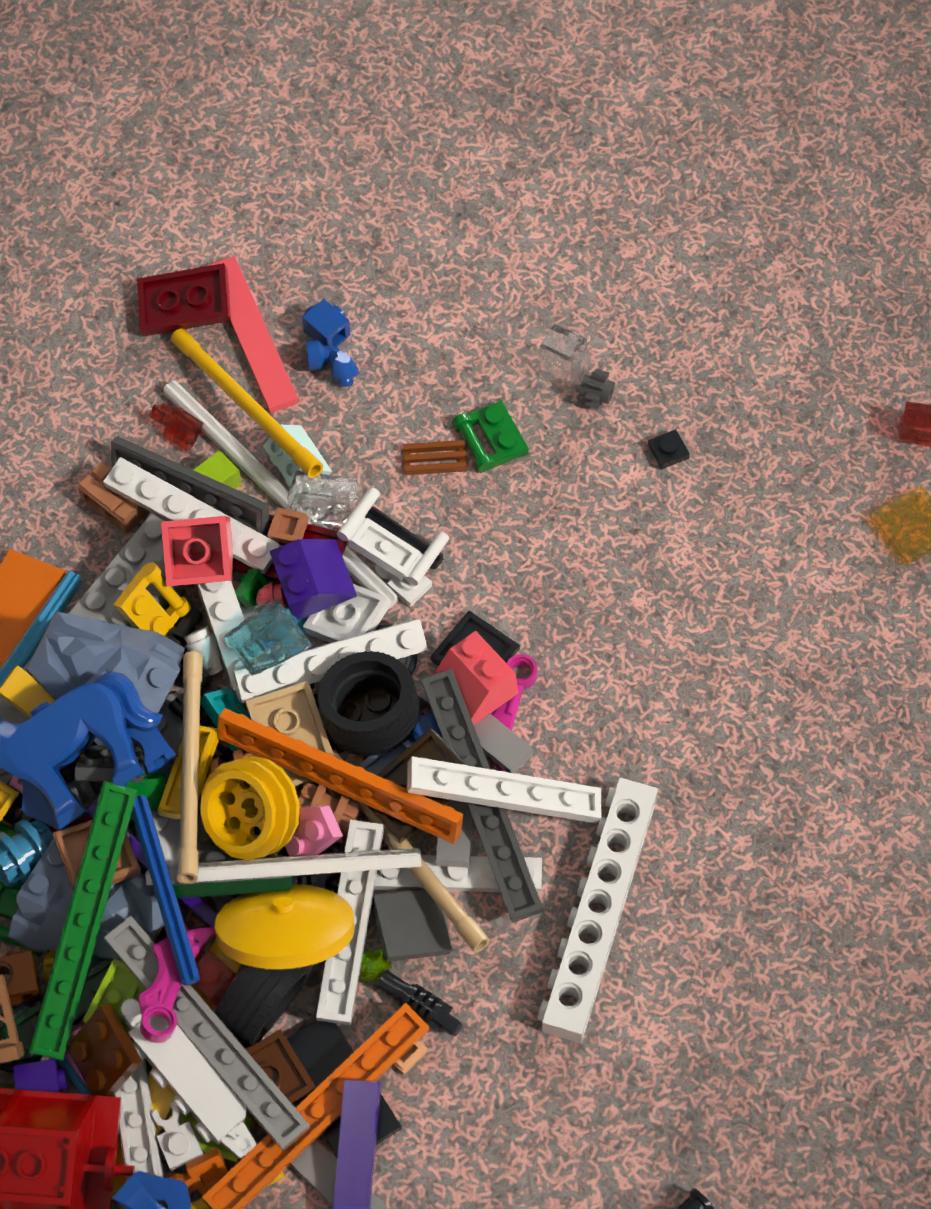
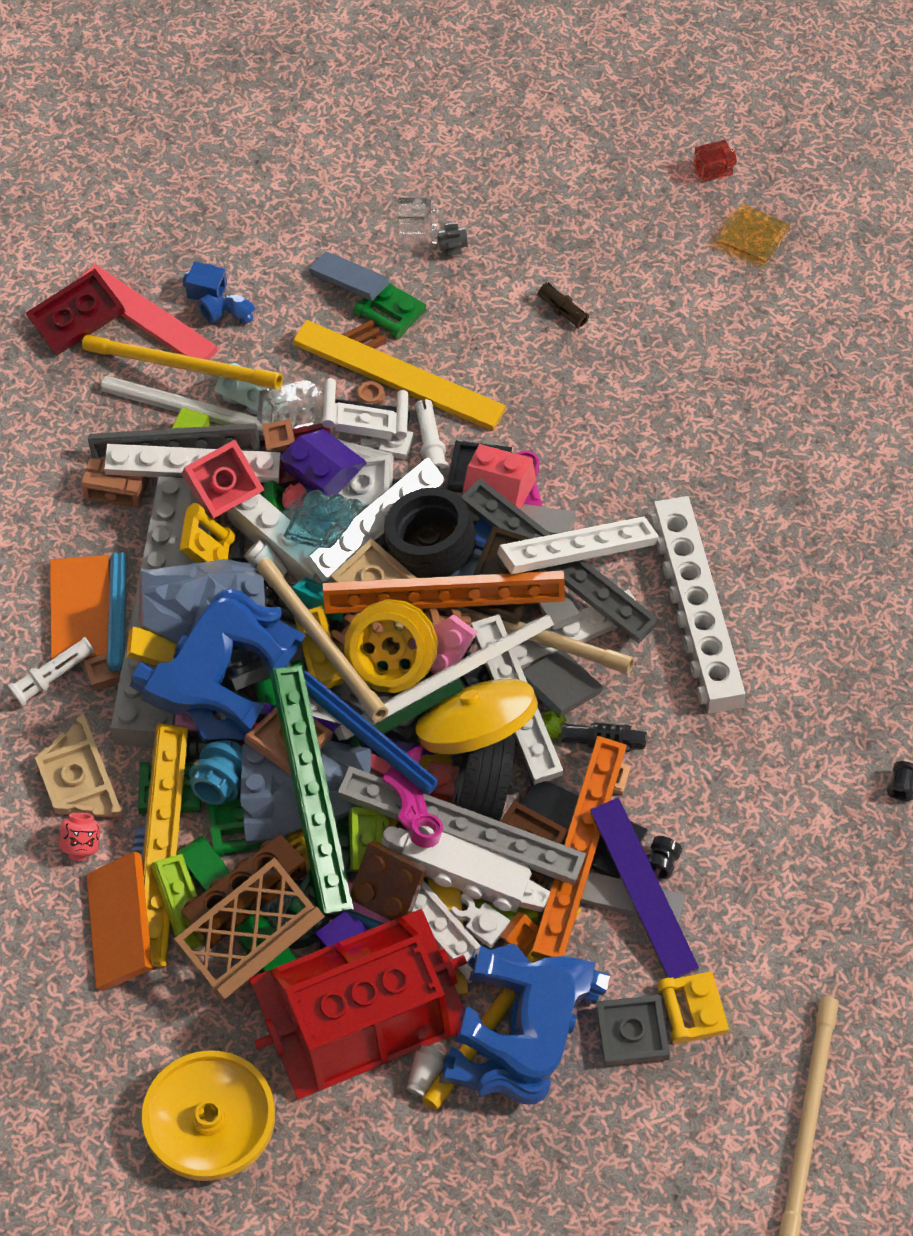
camera: 30 degrees left, 5 degrees down
clear red plate [149,403,204,451] -> none
black plate [648,429,690,470] -> none
none -> yellow tile [293,320,506,431]
none -> sand blue tile [309,251,389,301]
none -> nougat tile [357,381,385,405]
none -> white pin [415,399,450,477]
none -> dark brown pin [537,282,589,329]
none -> black wheel [646,836,683,879]

